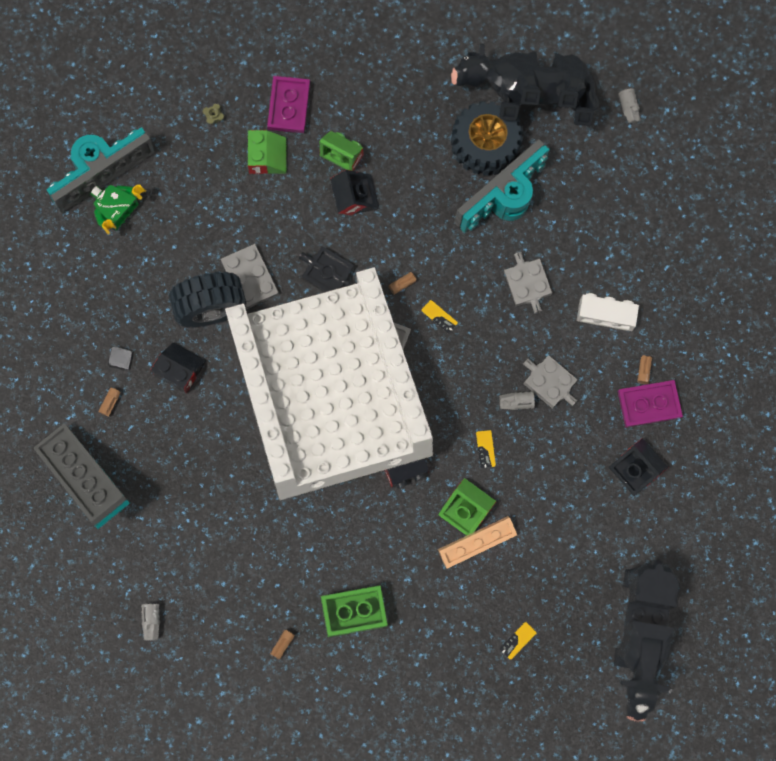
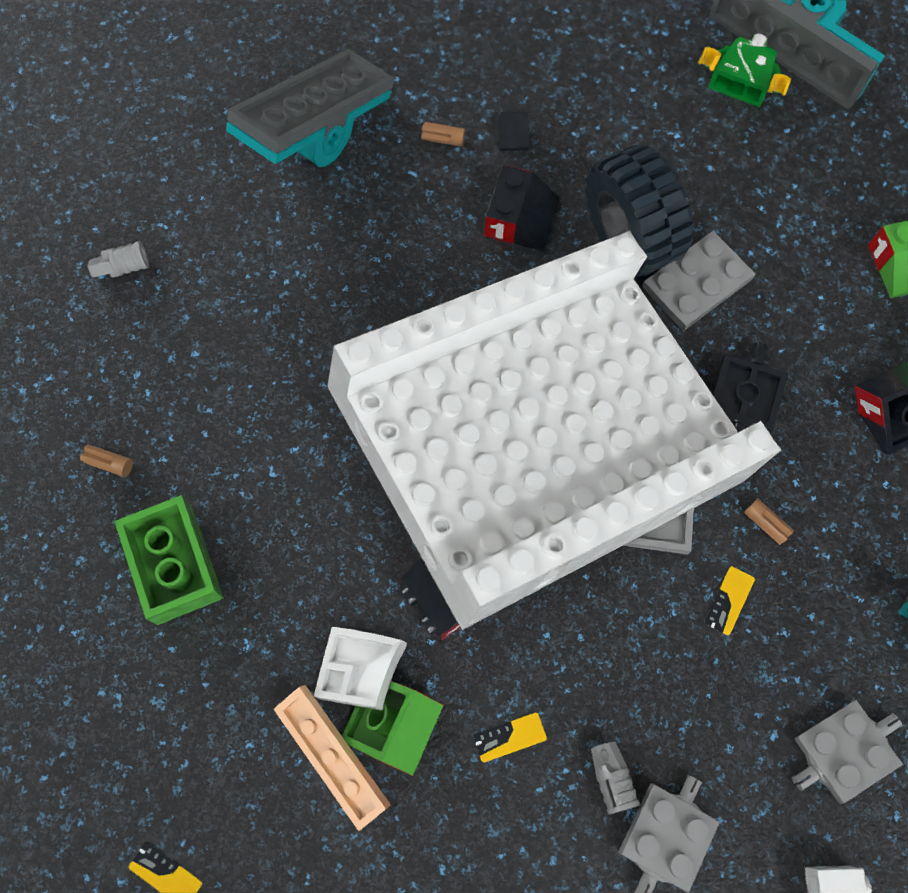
camera: 85 degrees right, 5 degrees down
none -> white plate [313,627,407,710]

